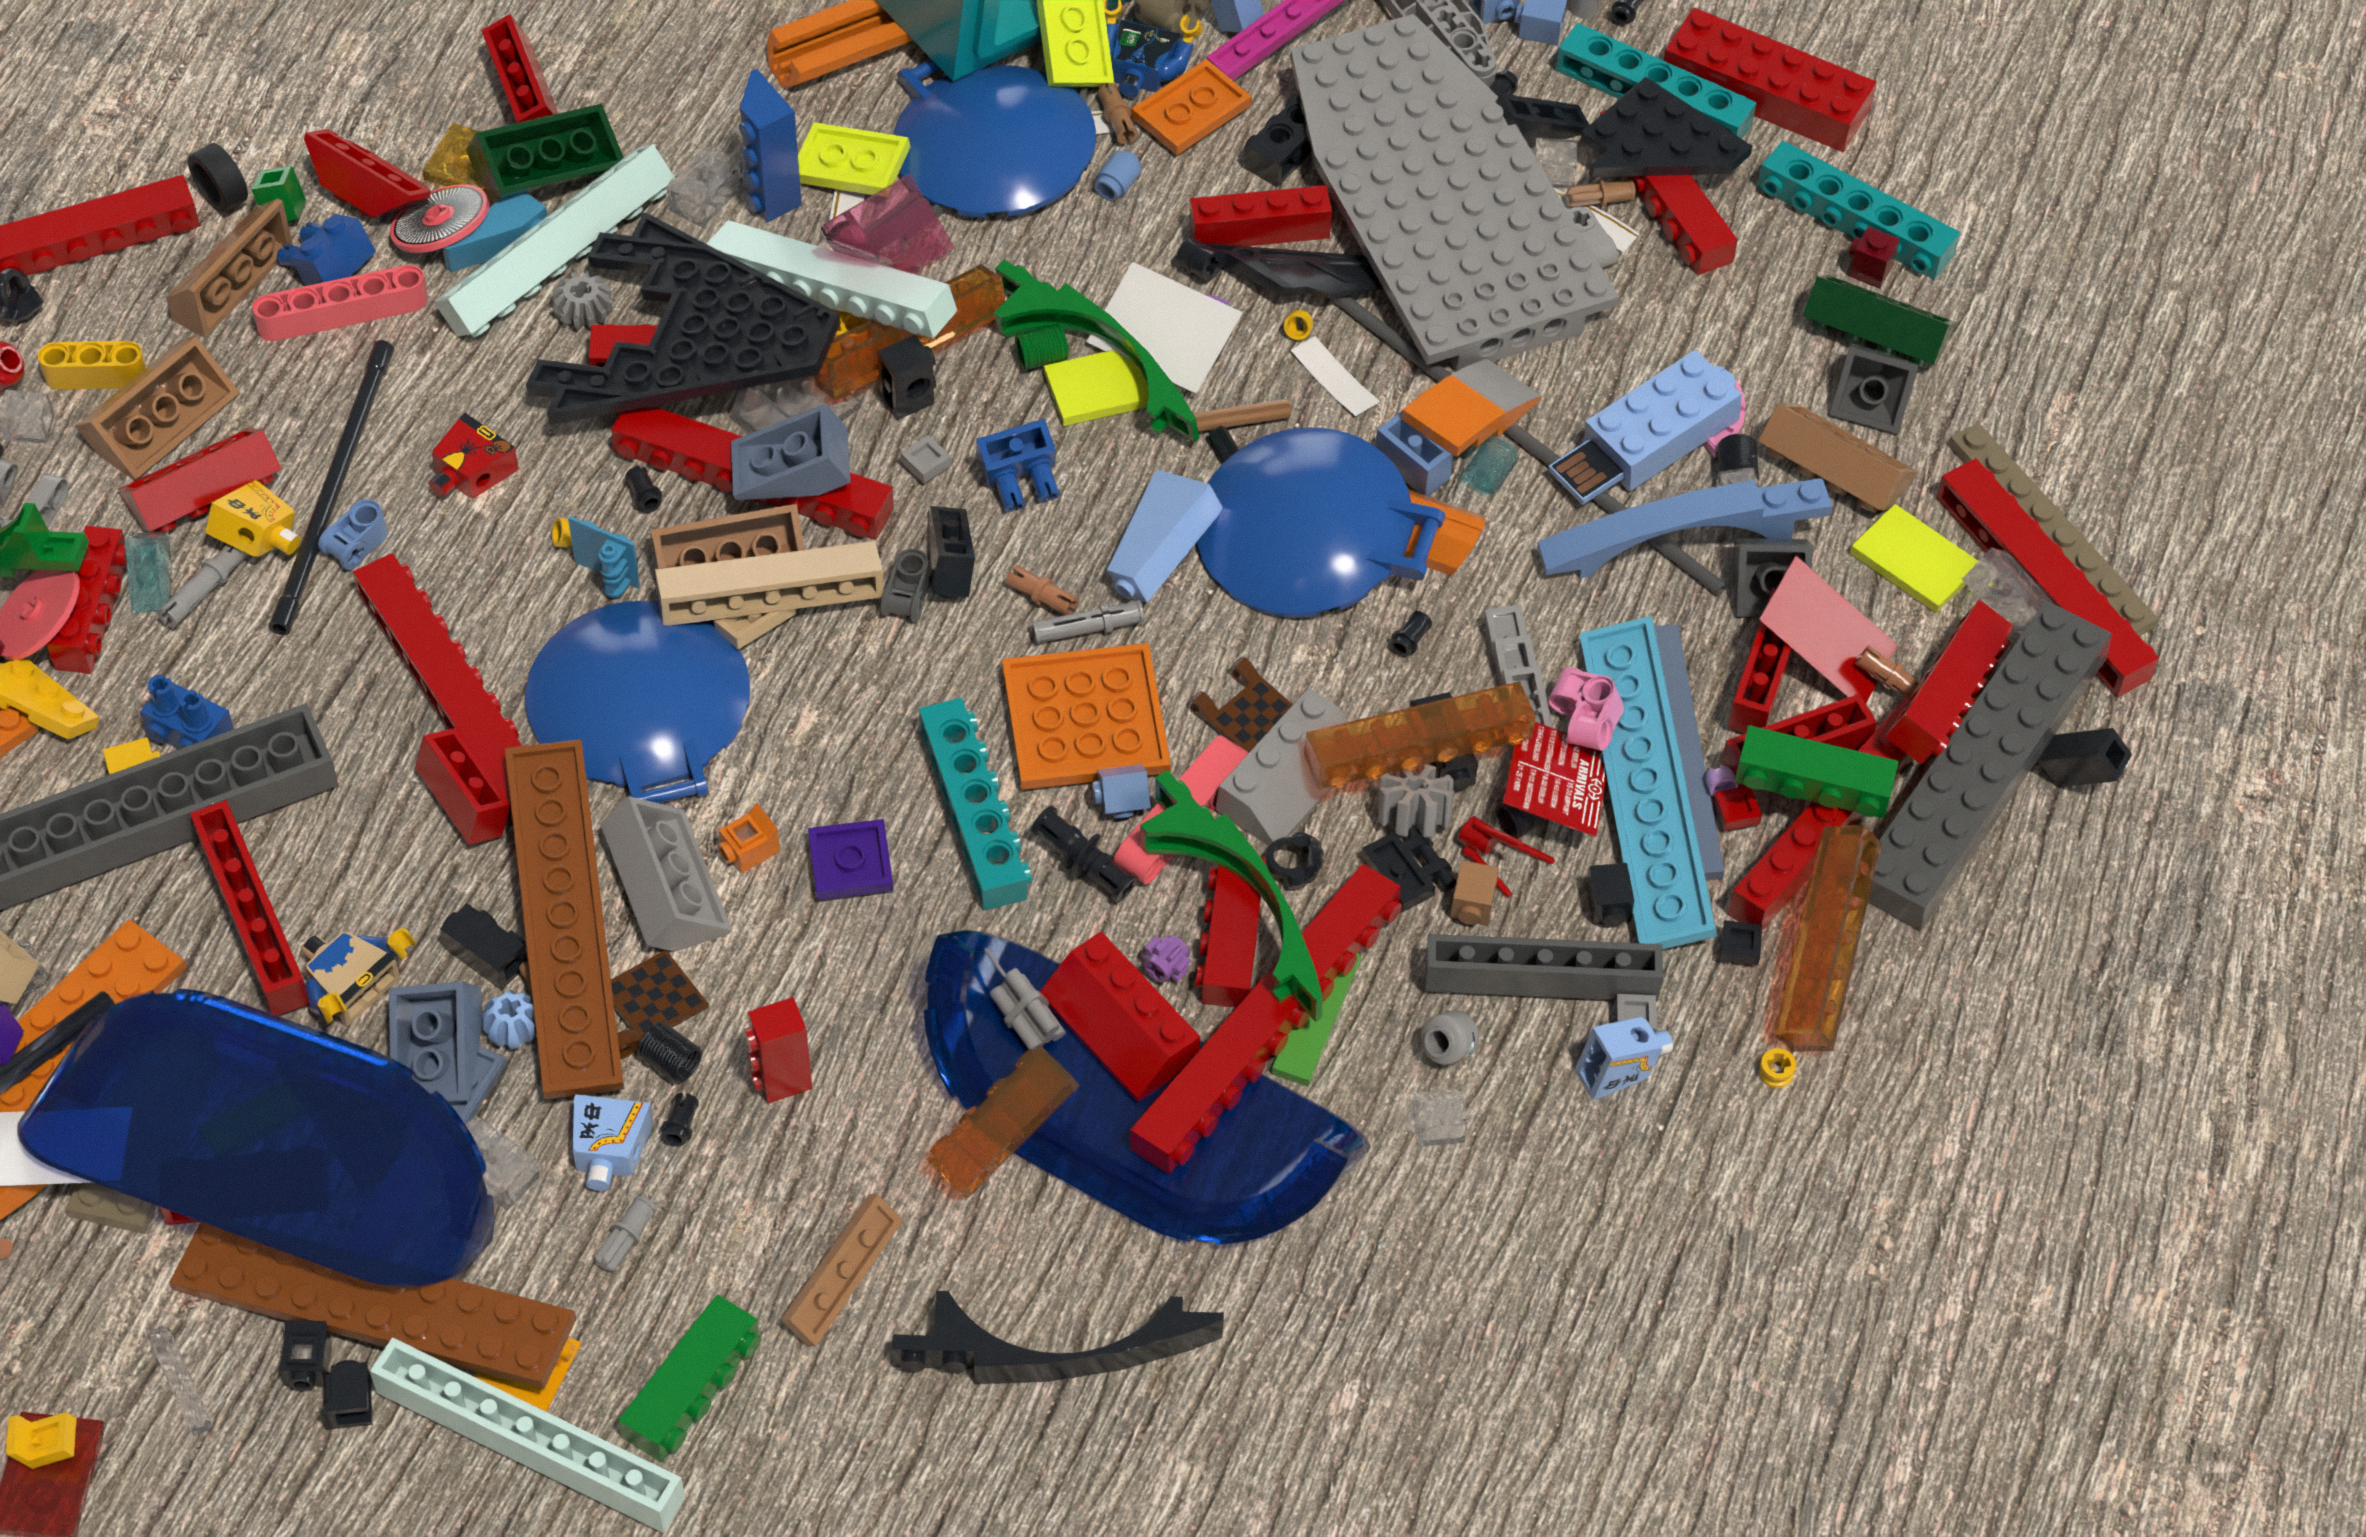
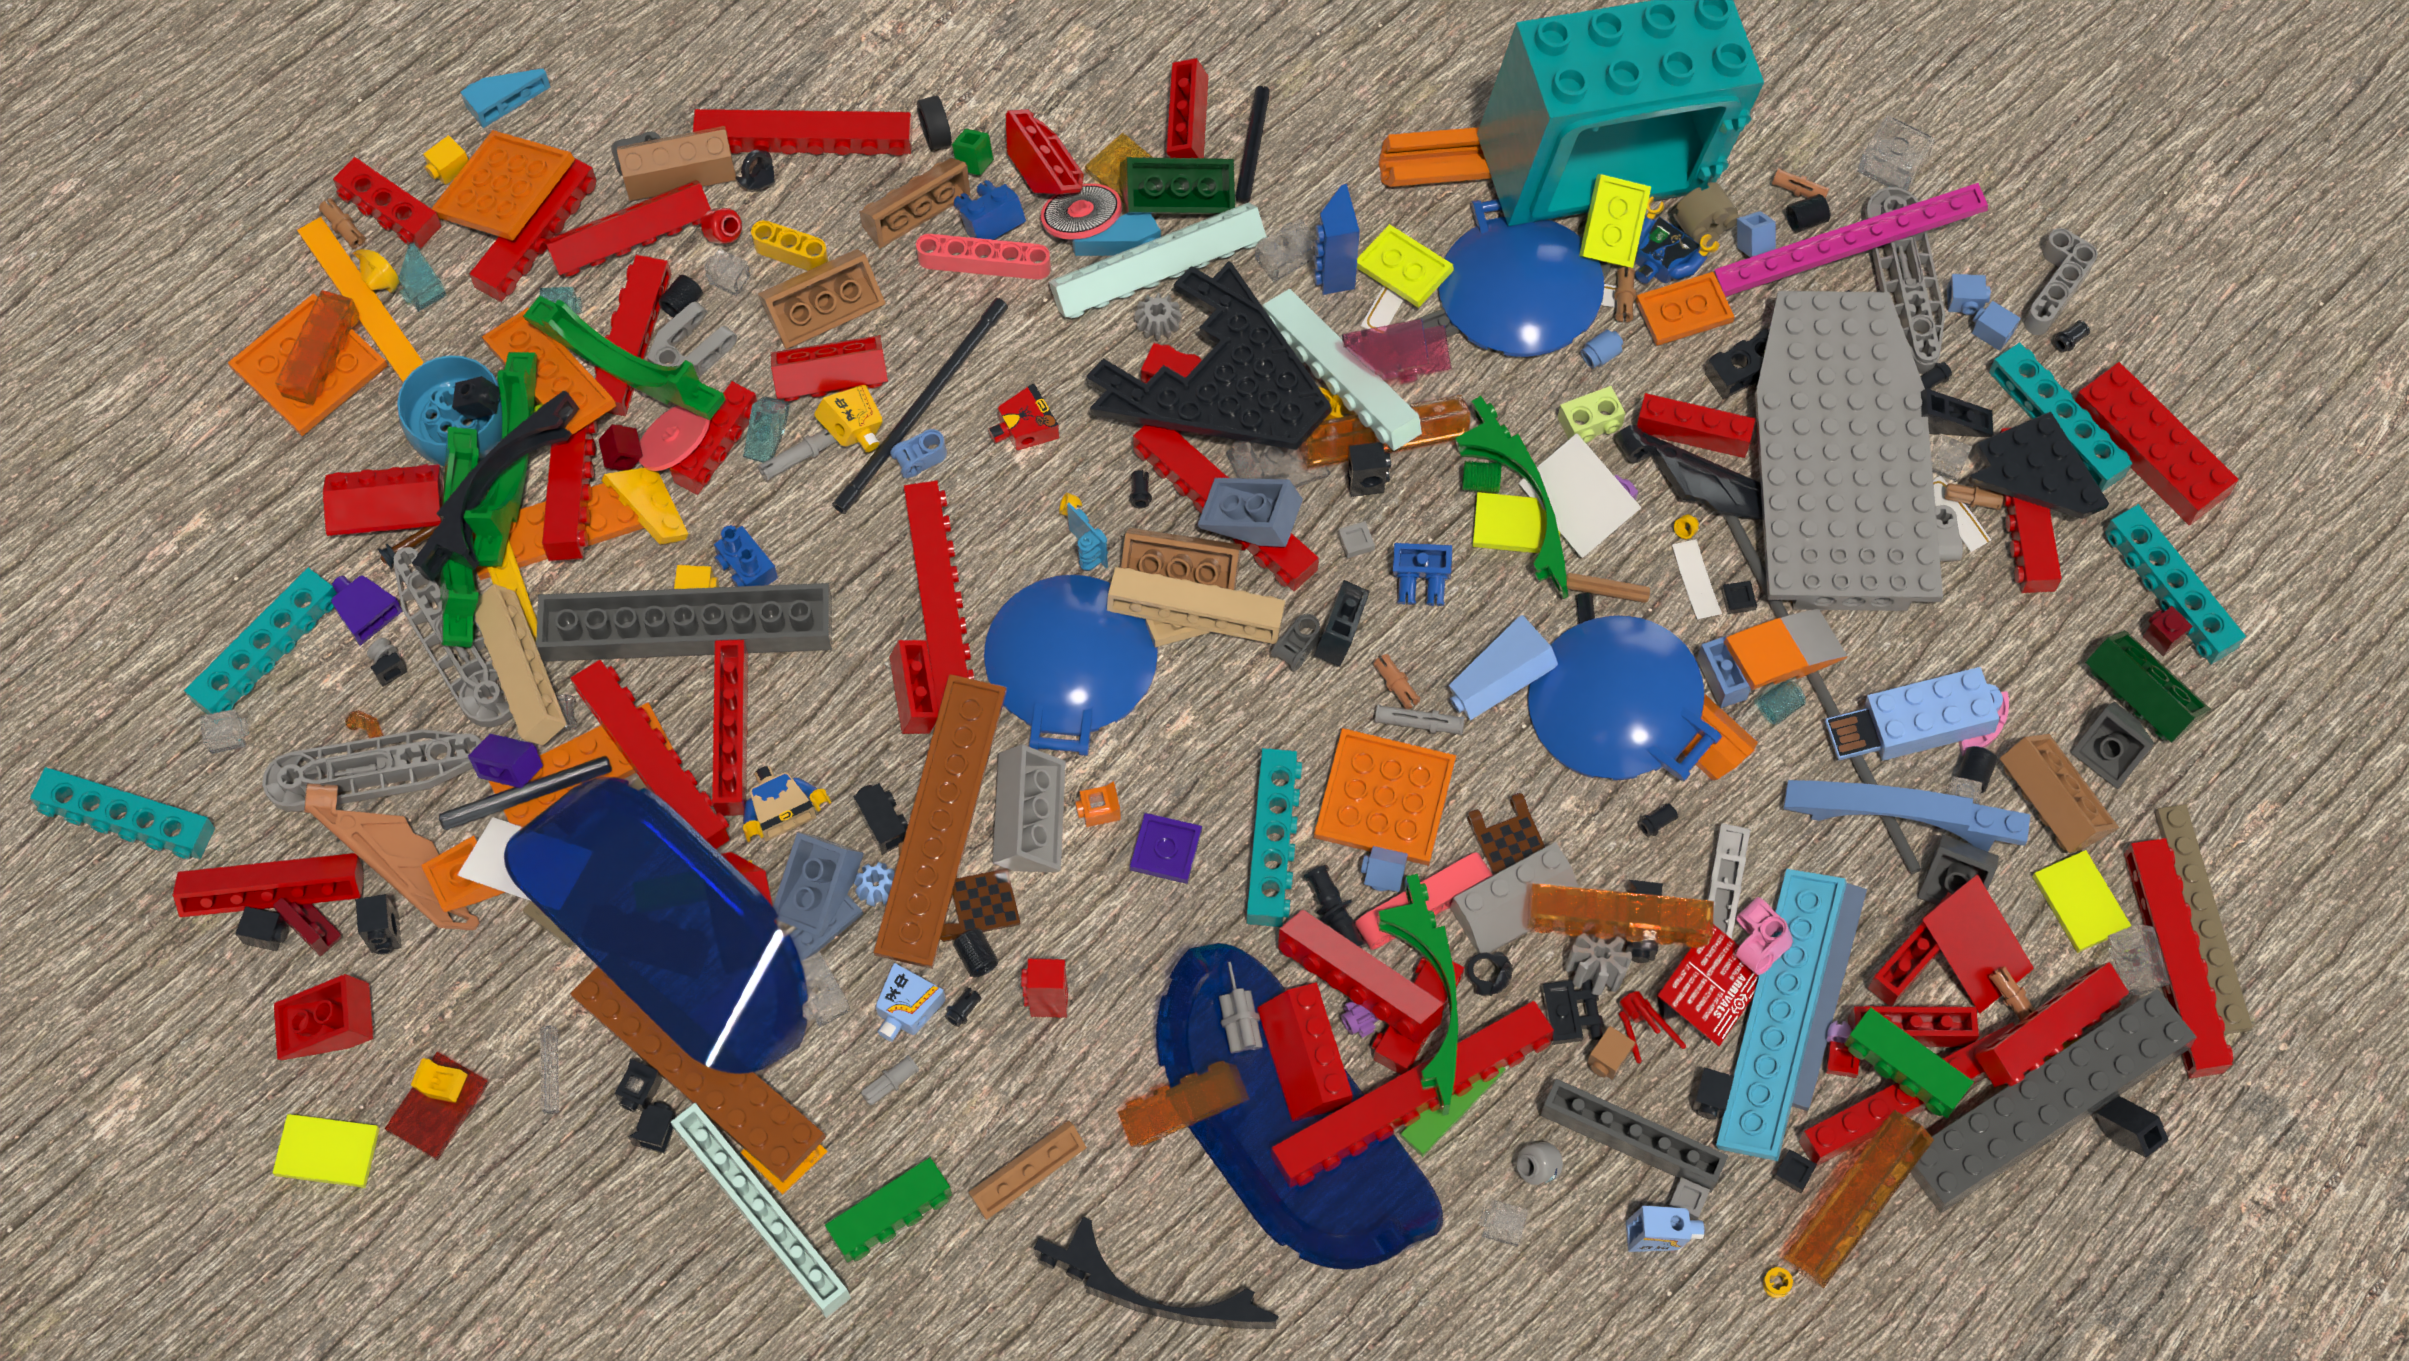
camera: 25 degrees right, 10 degrees up
none -> red brick [570,659,730,859]
none -> black axle [1236,85,1270,204]
none -> brick [1278,909,1444,1044]
none -> yellowish green brick [1557,386,1625,443]
none -> black tile [1721,580,1757,615]

